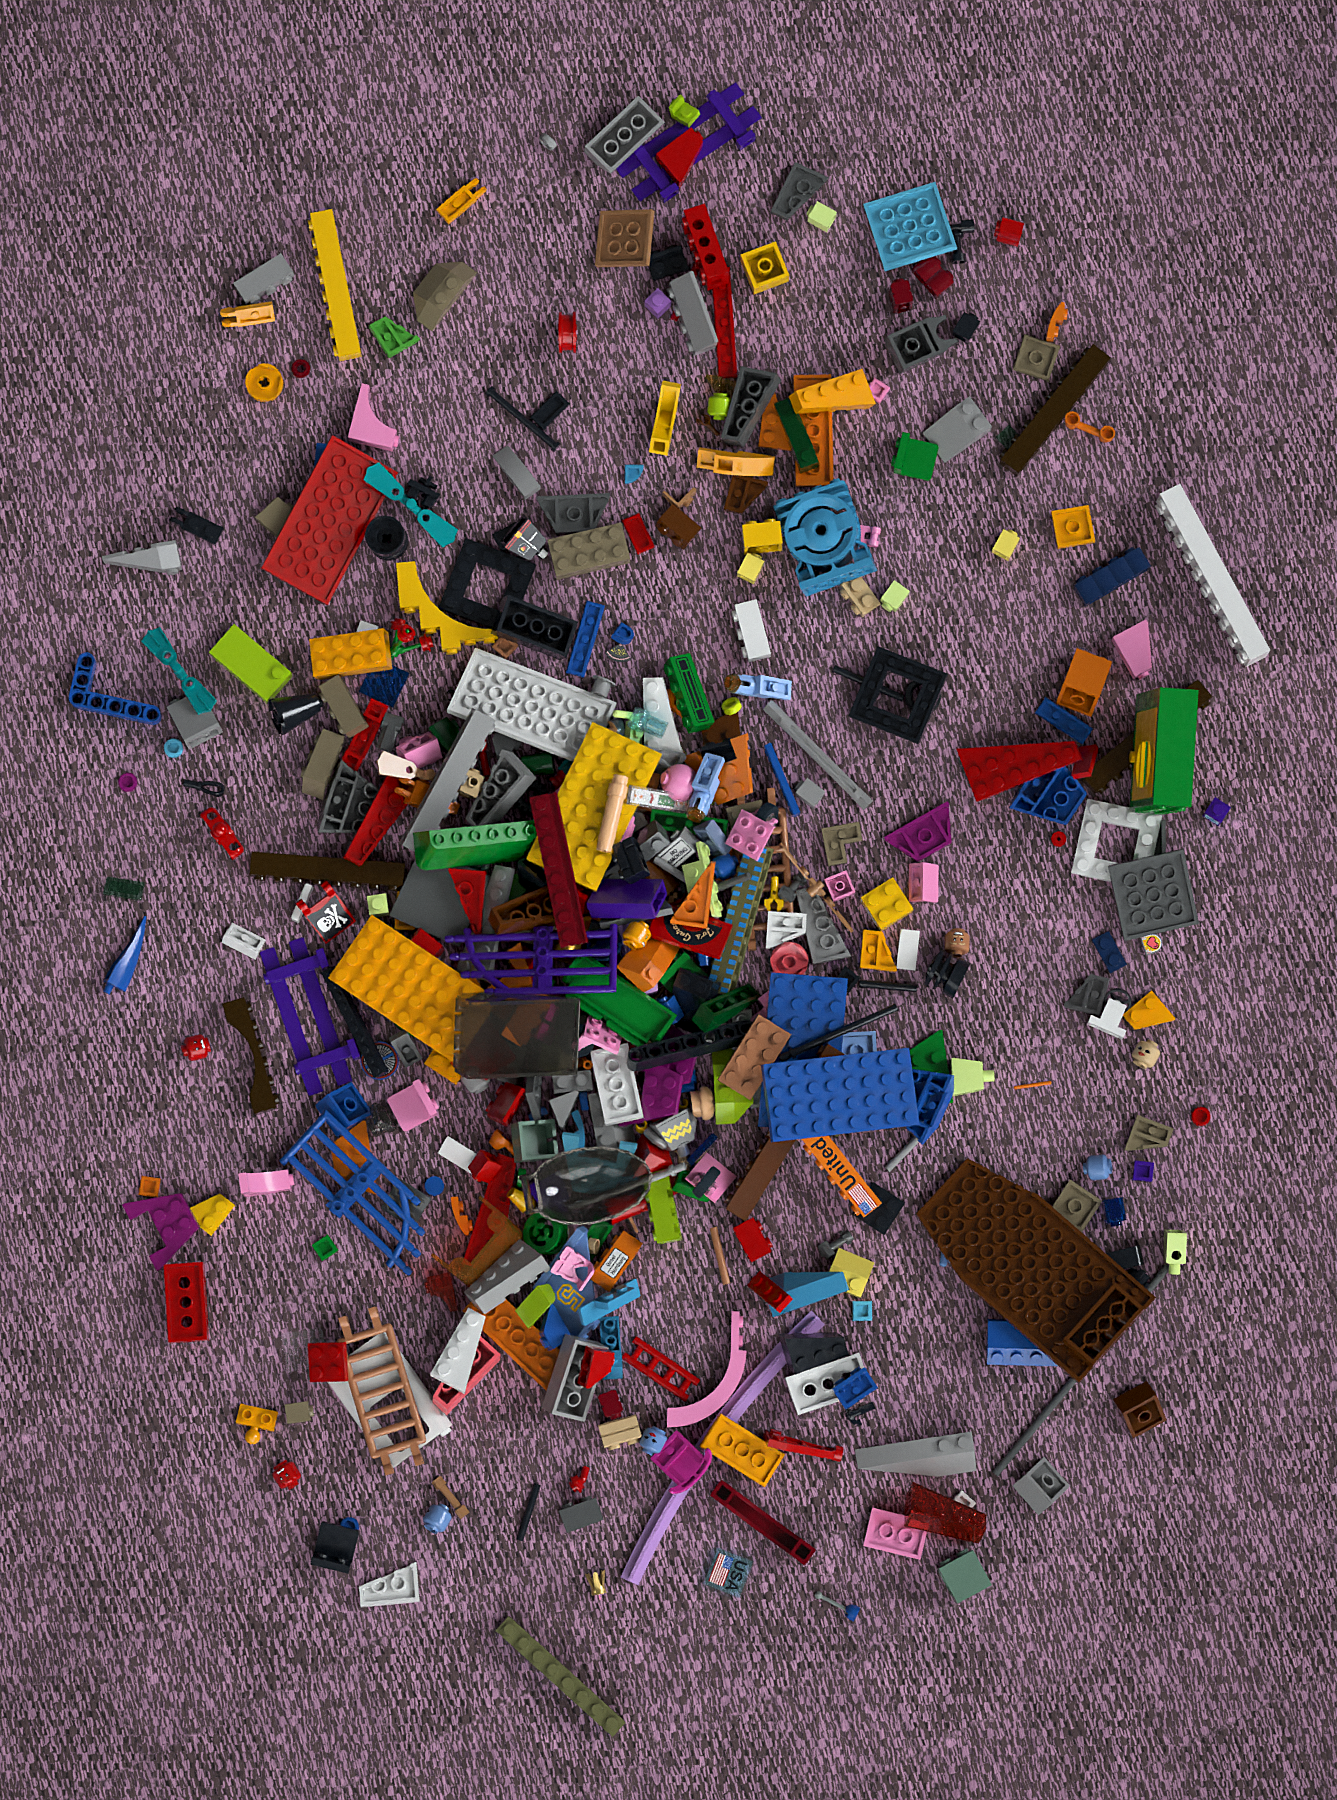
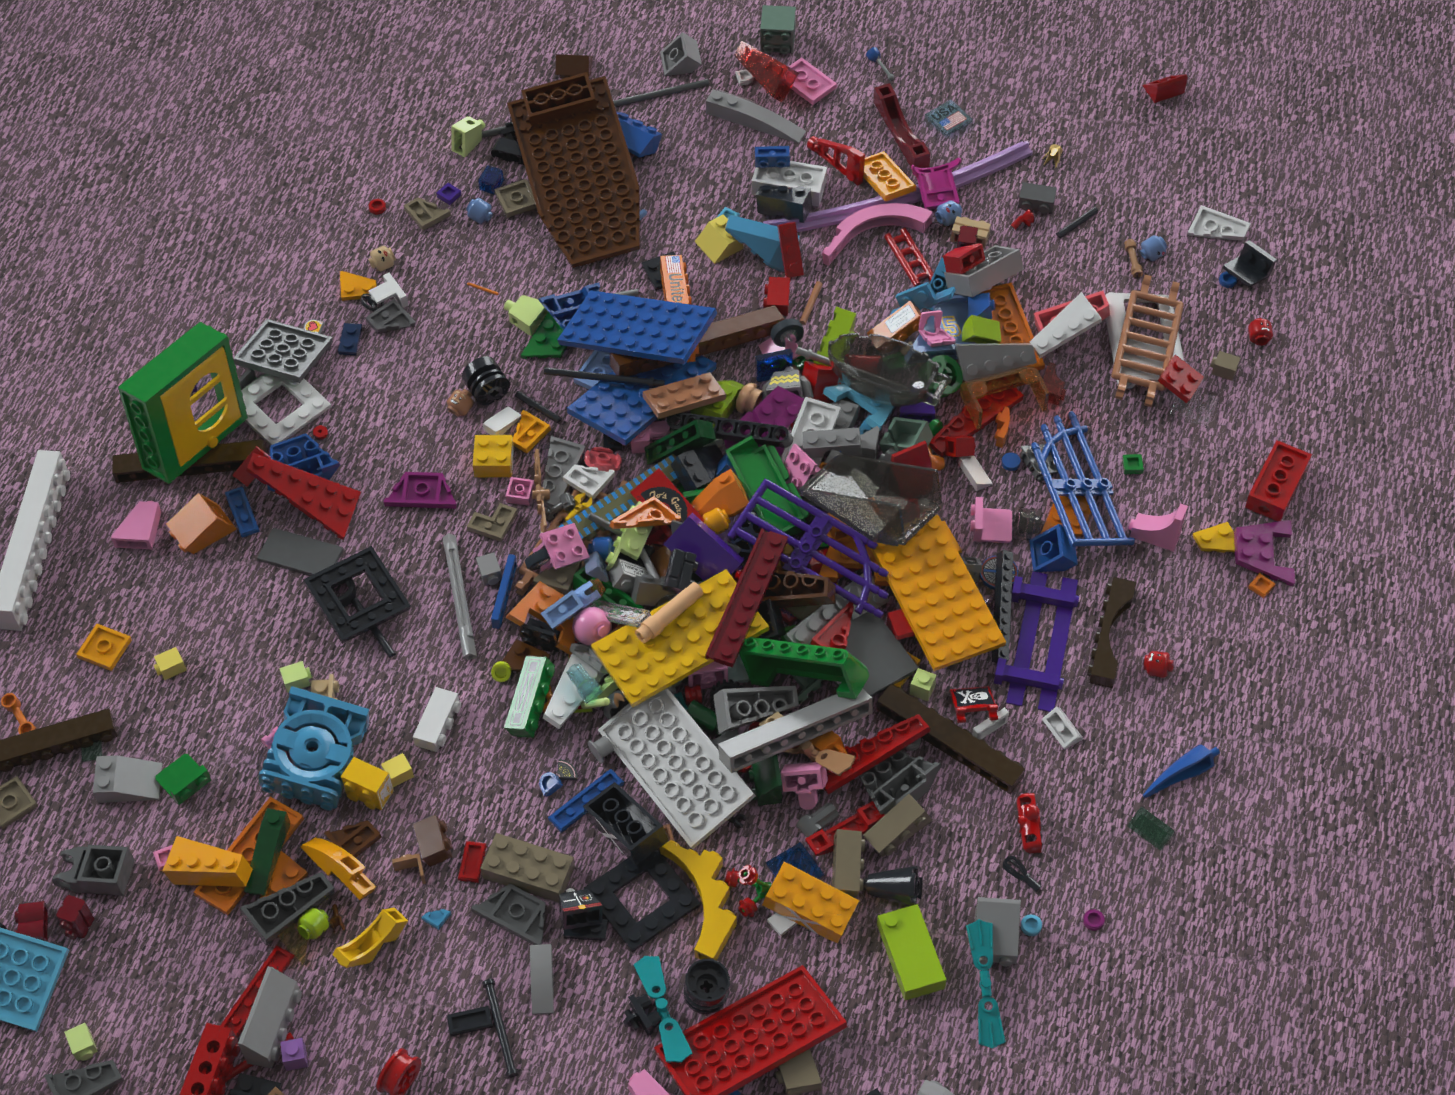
camera: 145 degrees left, 25 degrees down
blue beam [69,652,162,725] -> none
light orange plate [236,1403,278,1444] -> none
olive brick [496,1616,626,1737] -> none
yellow cone [507,1188,536,1214] -> none
light blue plate [724,674,792,700] -> none
yellow brick [740,241,789,295] -> none
dark grey bar [818,1230,854,1260] -> none
black plate [837,966,860,994] -> none
bright pink panel [909,862,939,903] -> none
black brick [952,312,980,344] -> none
dark blue brick [1074,547,1151,607] -> none
none -> dark grey tile [257,528,344,576]
none -> light grey arch [802,428,862,458]
none -> red slope [1142,74,1188,103]

